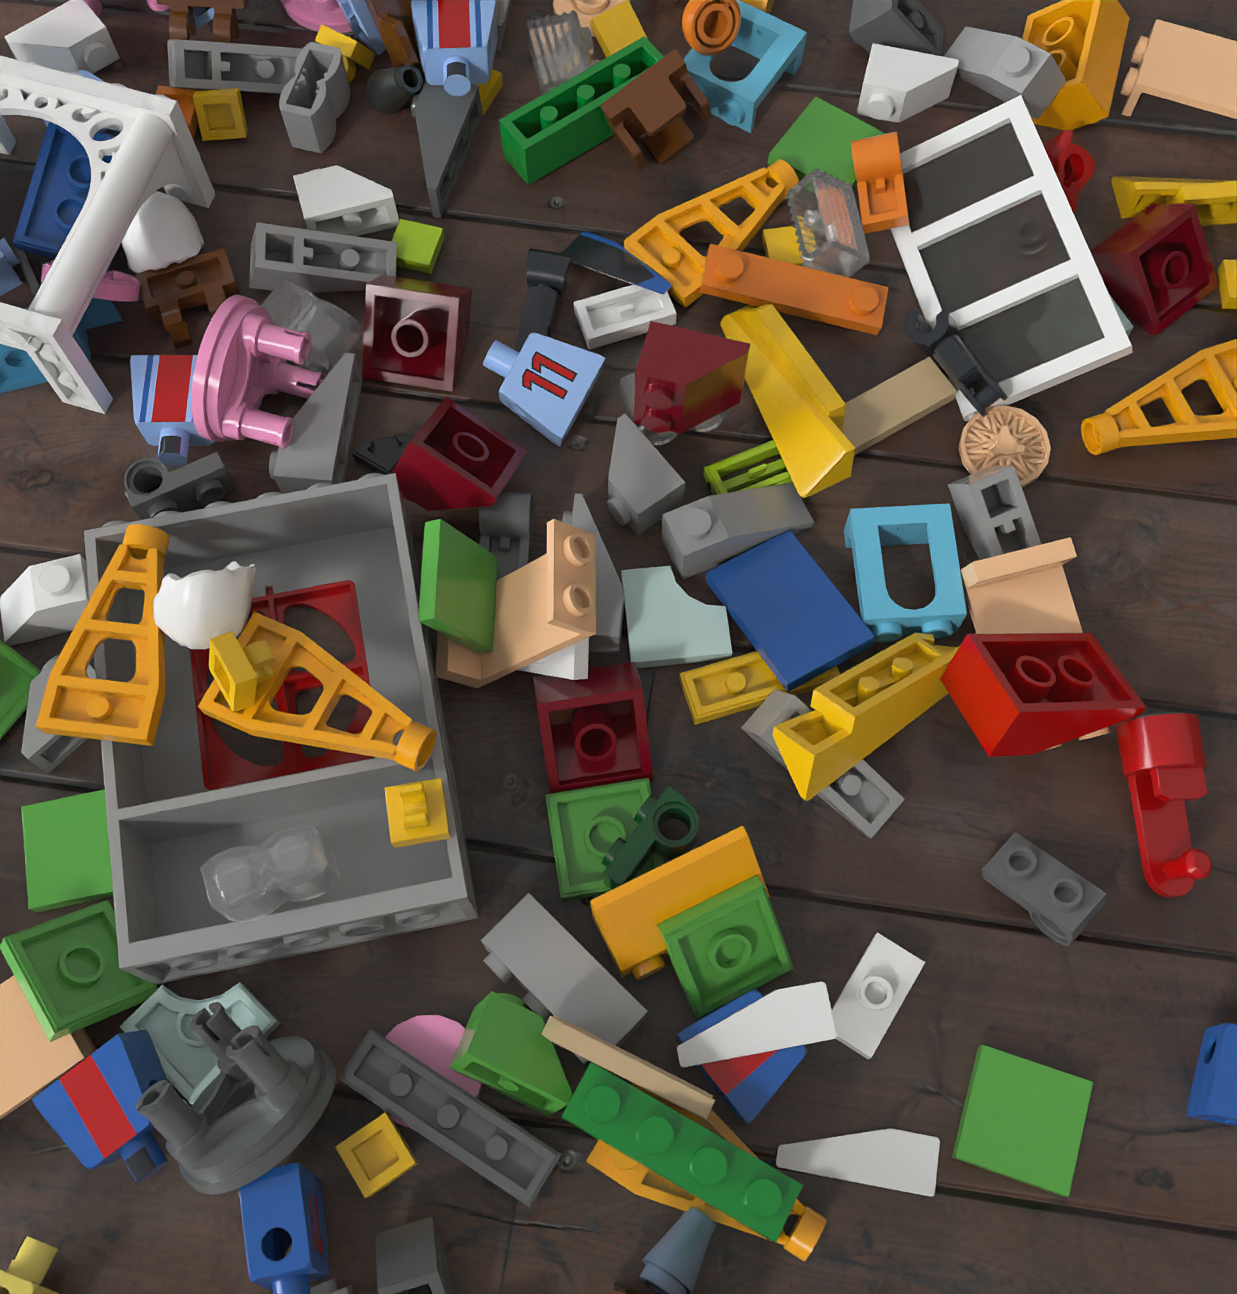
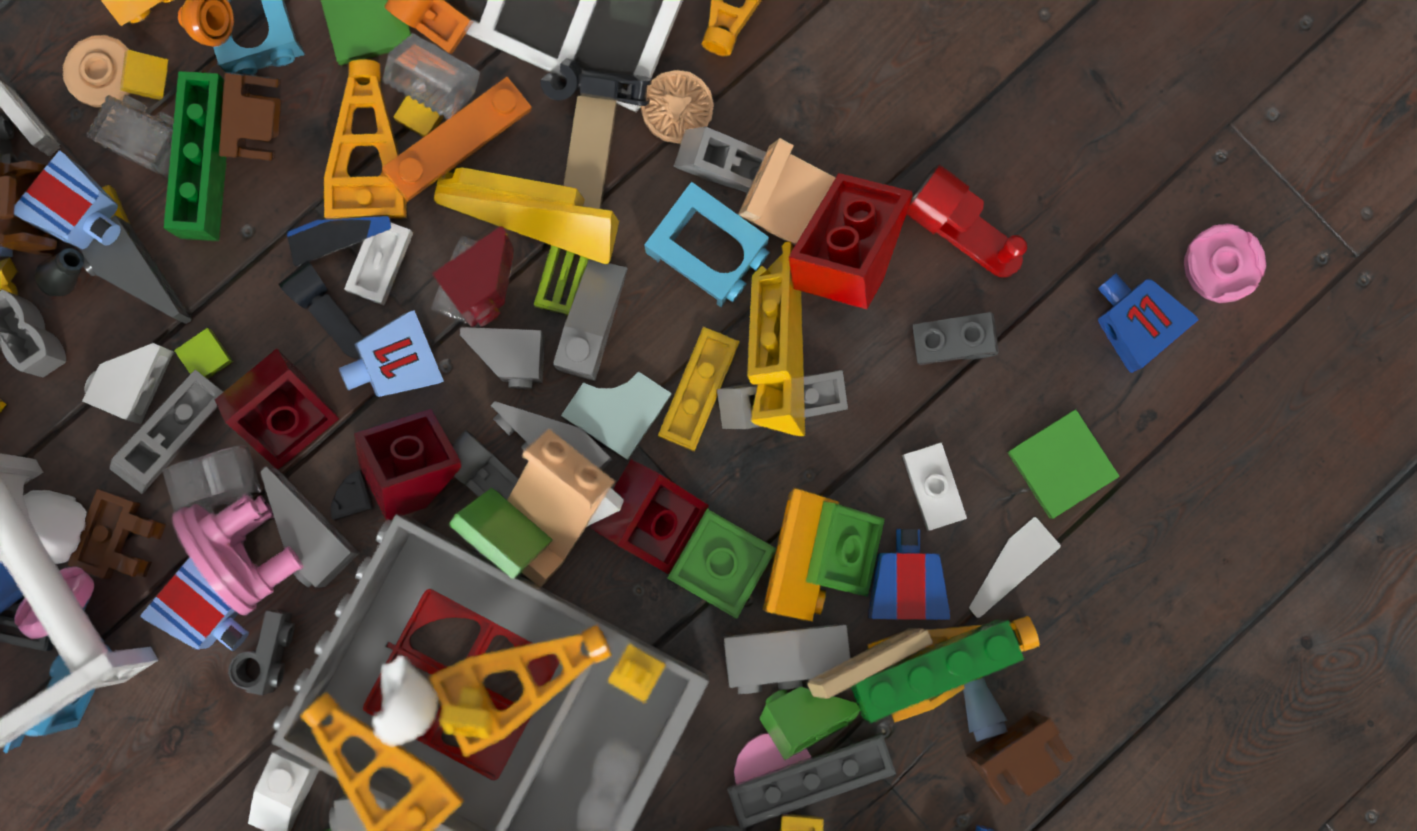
camera: 55 degrees left, 15 degrees up
dark green plate [601,786,699,890] -> none
white sticker [677,981,837,1067] -> none
blue tile [706,529,875,692] -> none

